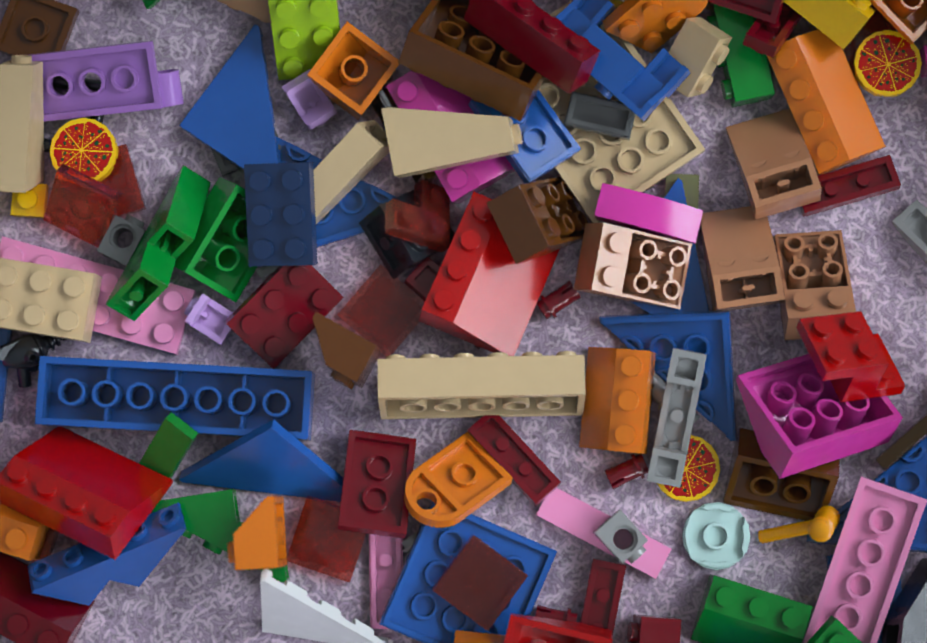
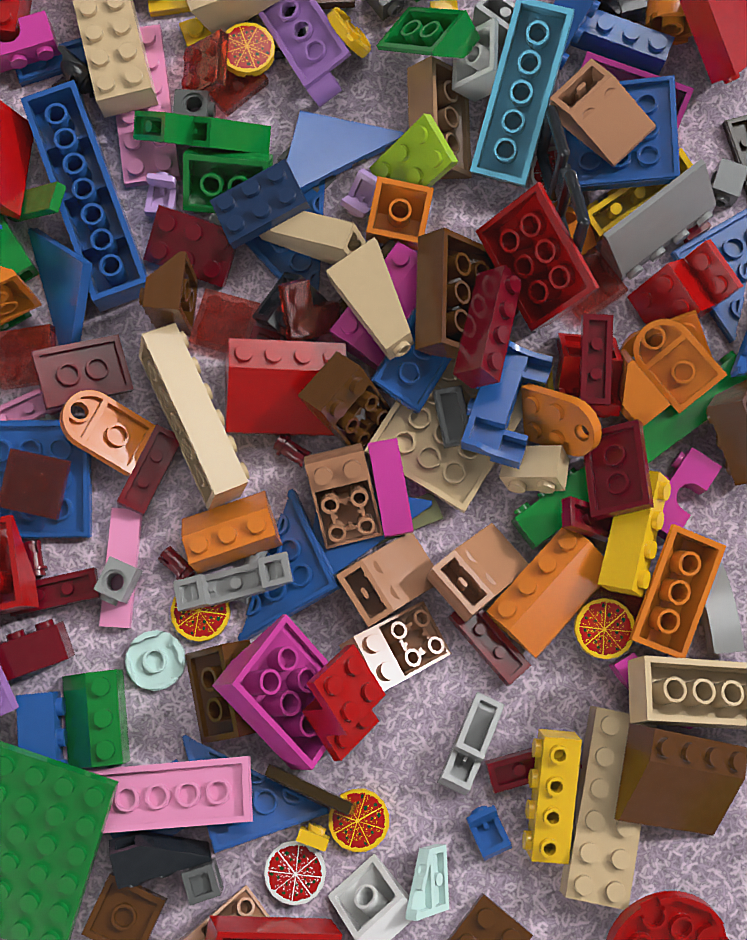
camera: 60 degrees right, 5 degrees down
light orange piece [758,506,840,544] -> none
none -> yellow tile [327,7,371,58]

